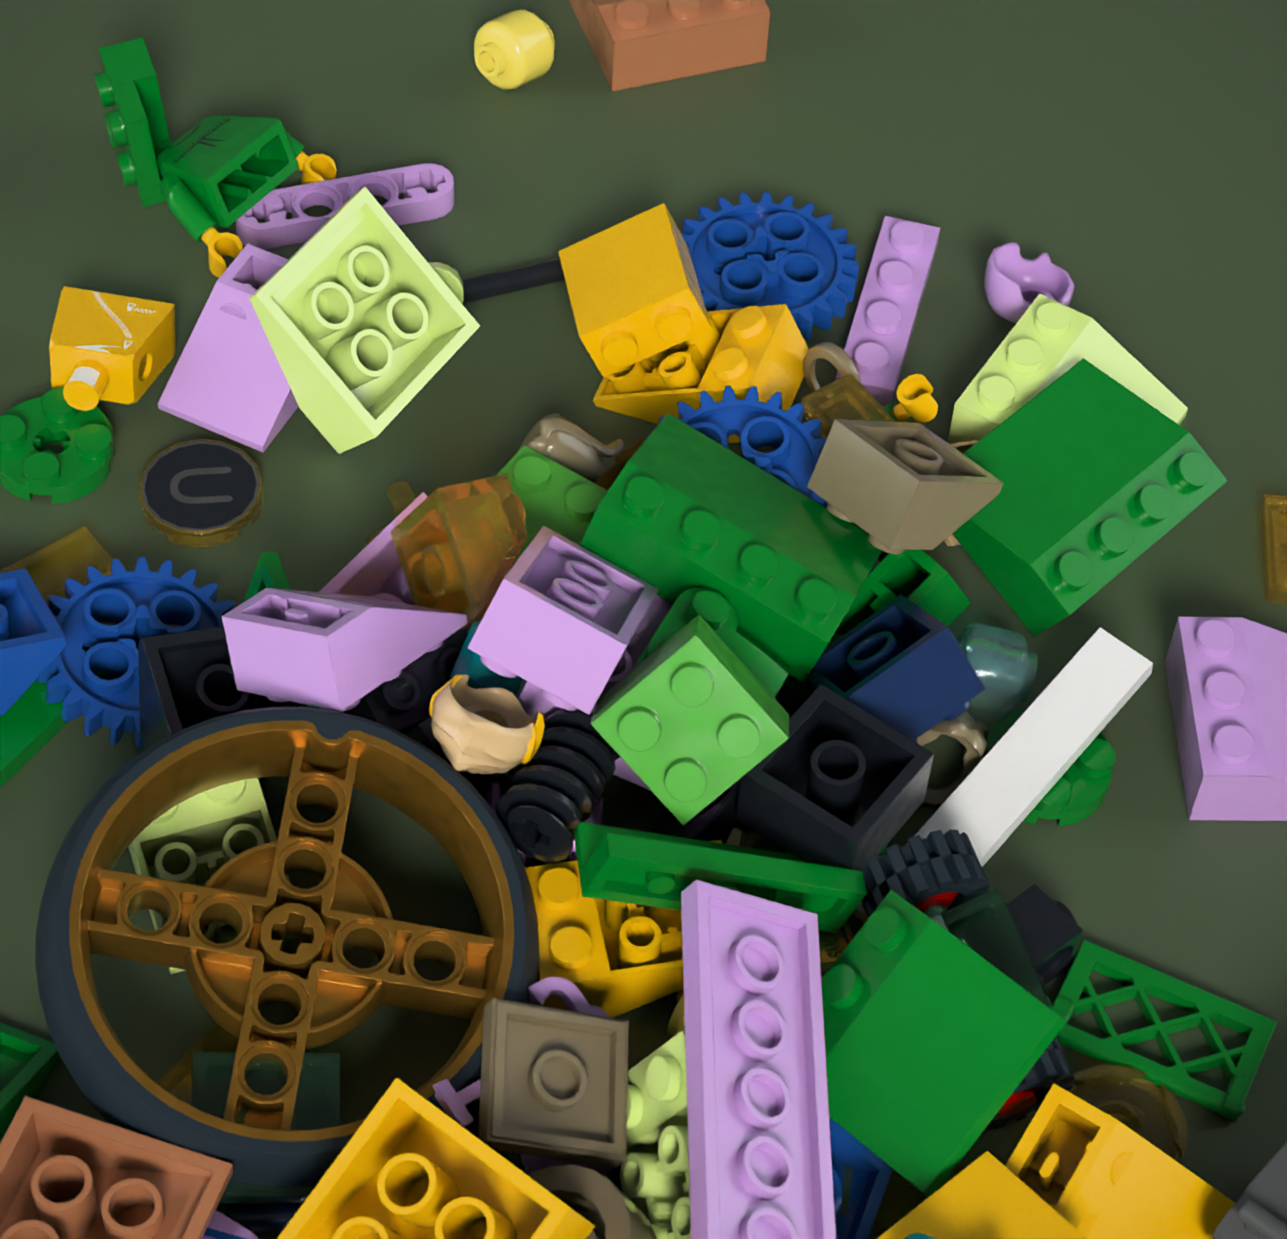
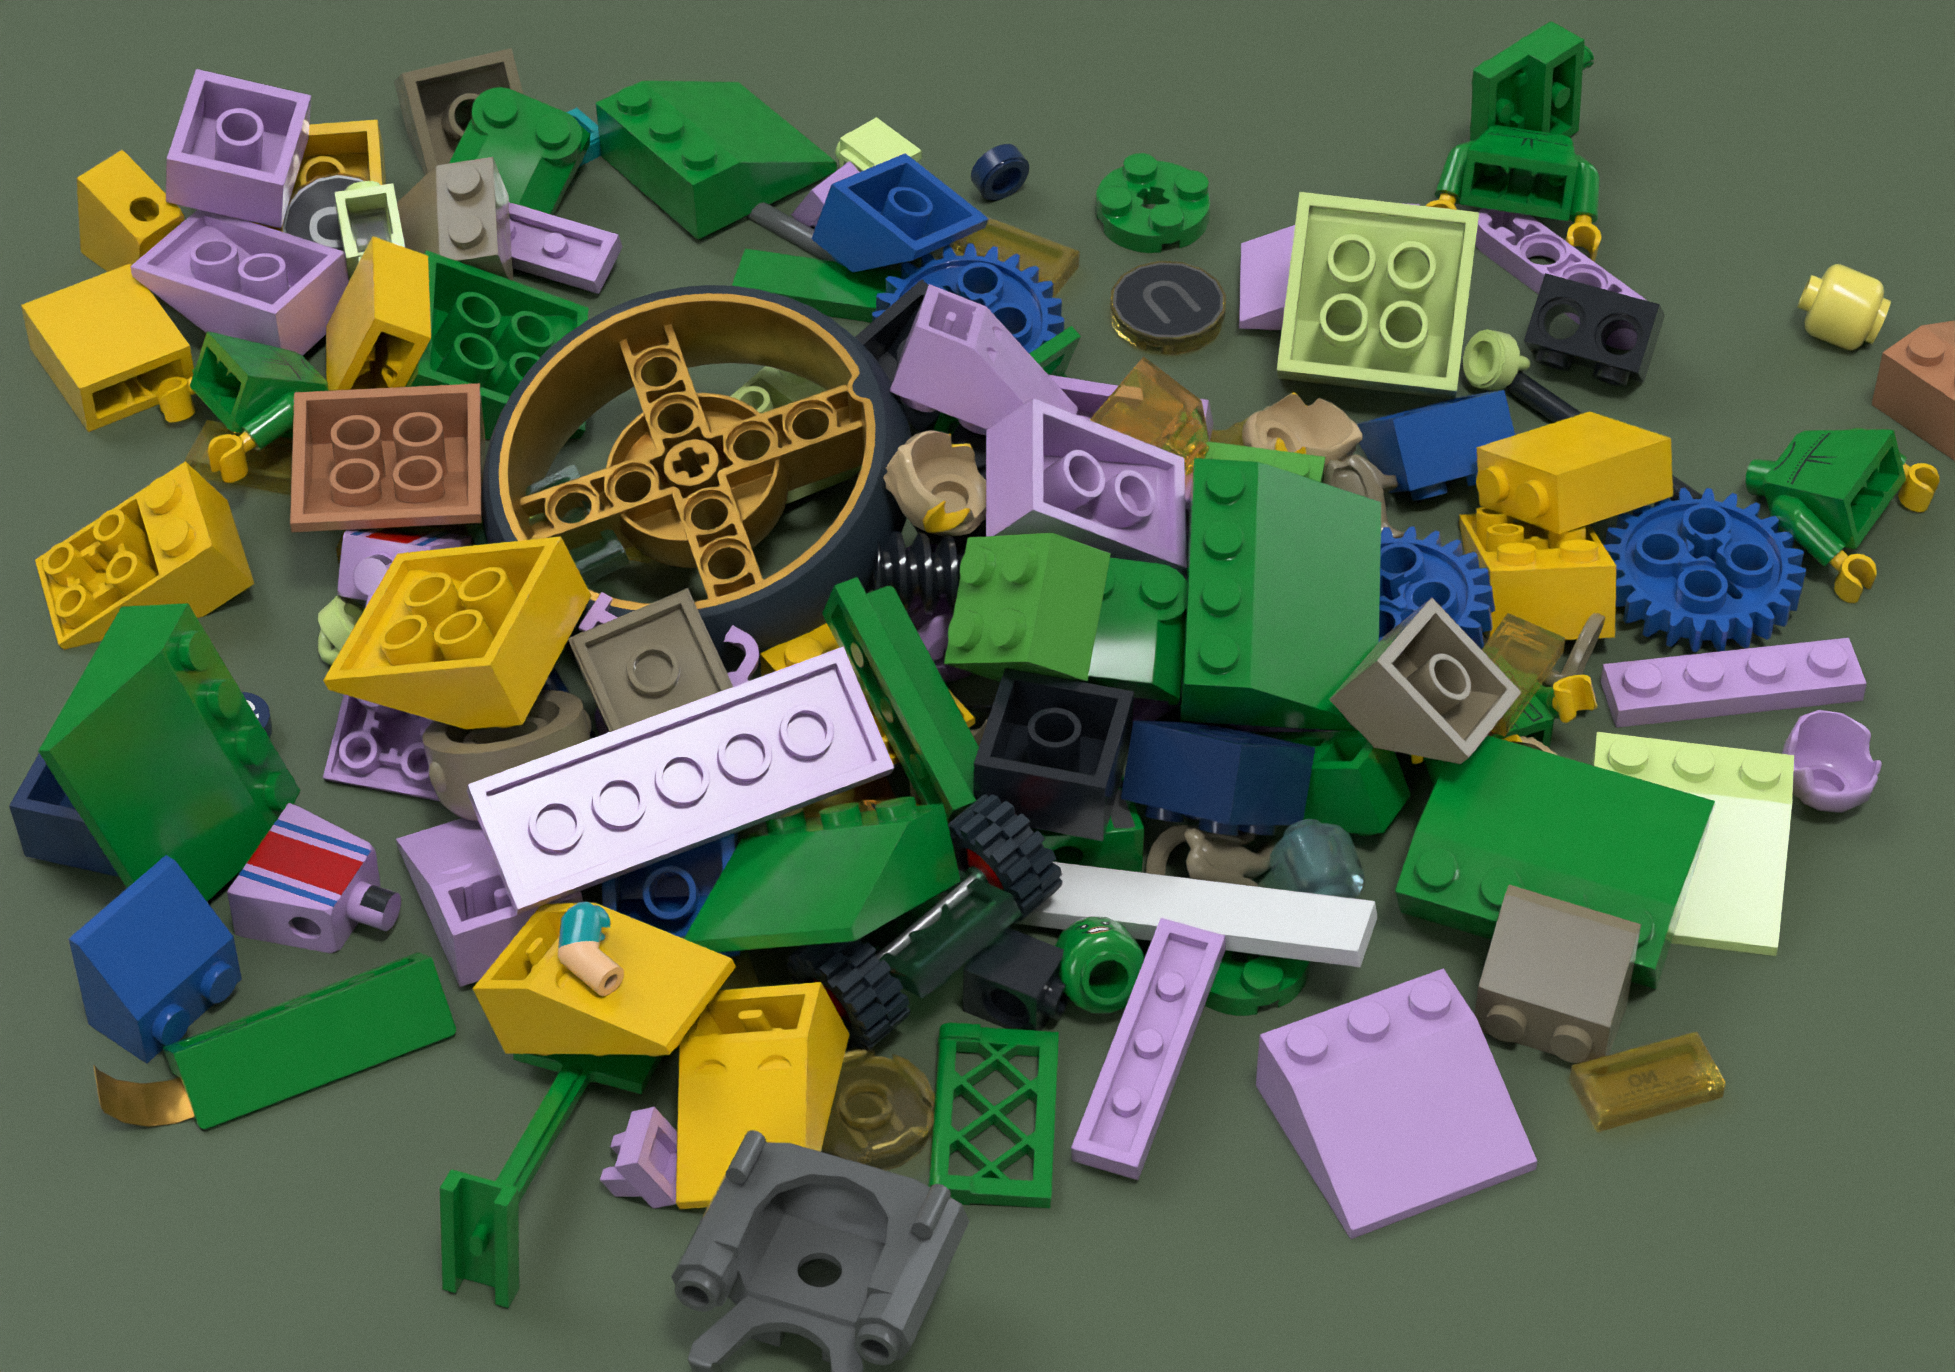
camera: 70 degrees right, 5 degrees down
yellow torso [49,286,176,411] -> none
none -> green head [1055,916,1145,1014]
none -> lavender plate [1071,918,1226,1180]
none -> tan hair [1242,392,1363,475]
none -> blue slope [1357,390,1515,501]
none -> dark tan slope [1474,885,1641,1070]
none -> black brick [1524,273,1665,387]
none -> green torso [1745,427,1940,603]

